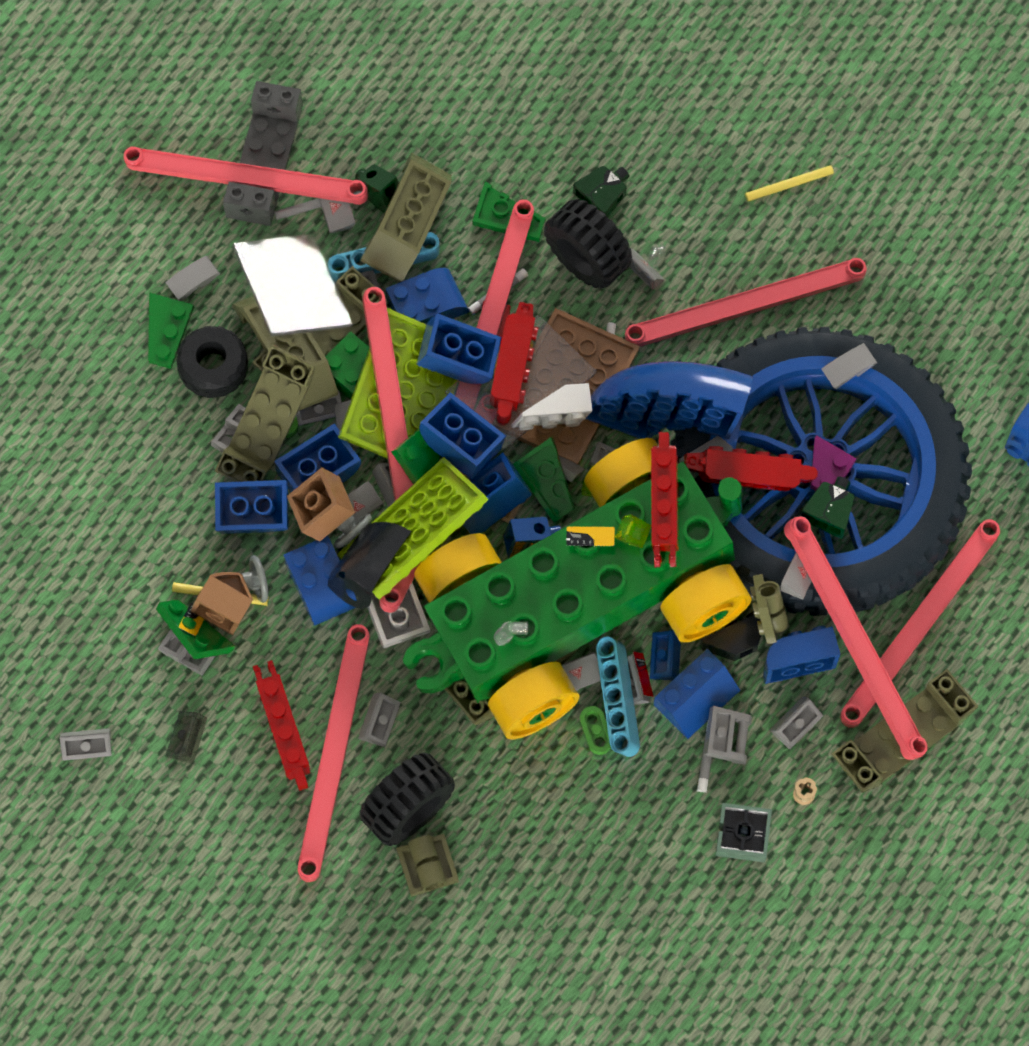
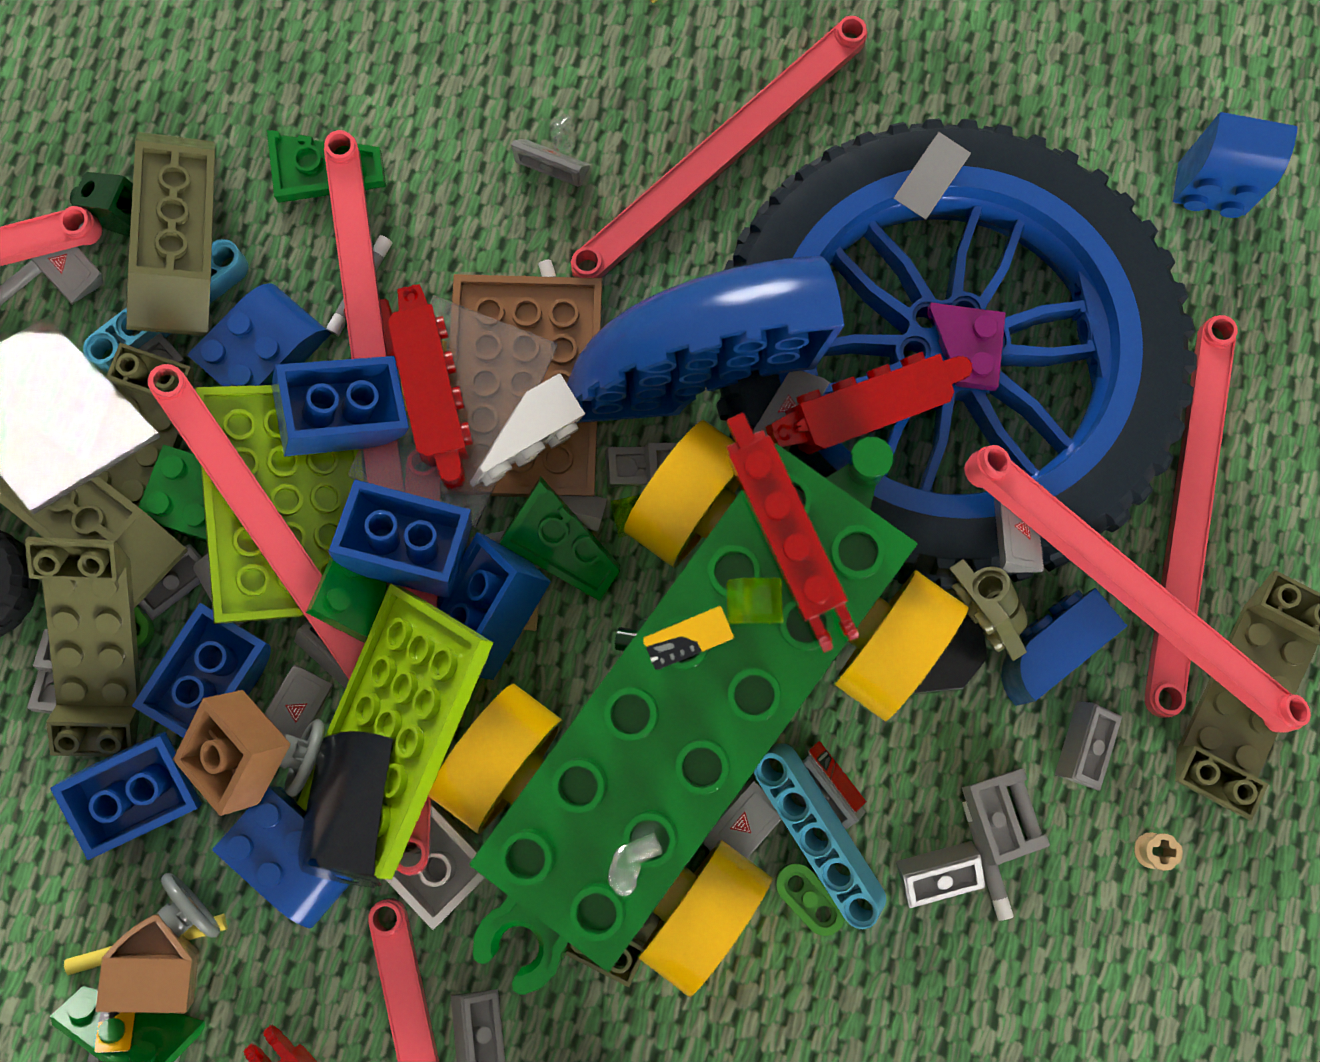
camera: 25 degrees left, 10 degrees up
blue torso [503,517,561,558] -> none
black tyre [544,199,632,289] -> none
dark green torso [573,166,630,218] -> none
blue slope [650,630,681,681] -> none
blue slope [654,649,740,739] -> none
piece [715,803,772,863] -> none
dark green torso [801,476,855,539] -> none
none -> light grey slope [896,841,986,909]

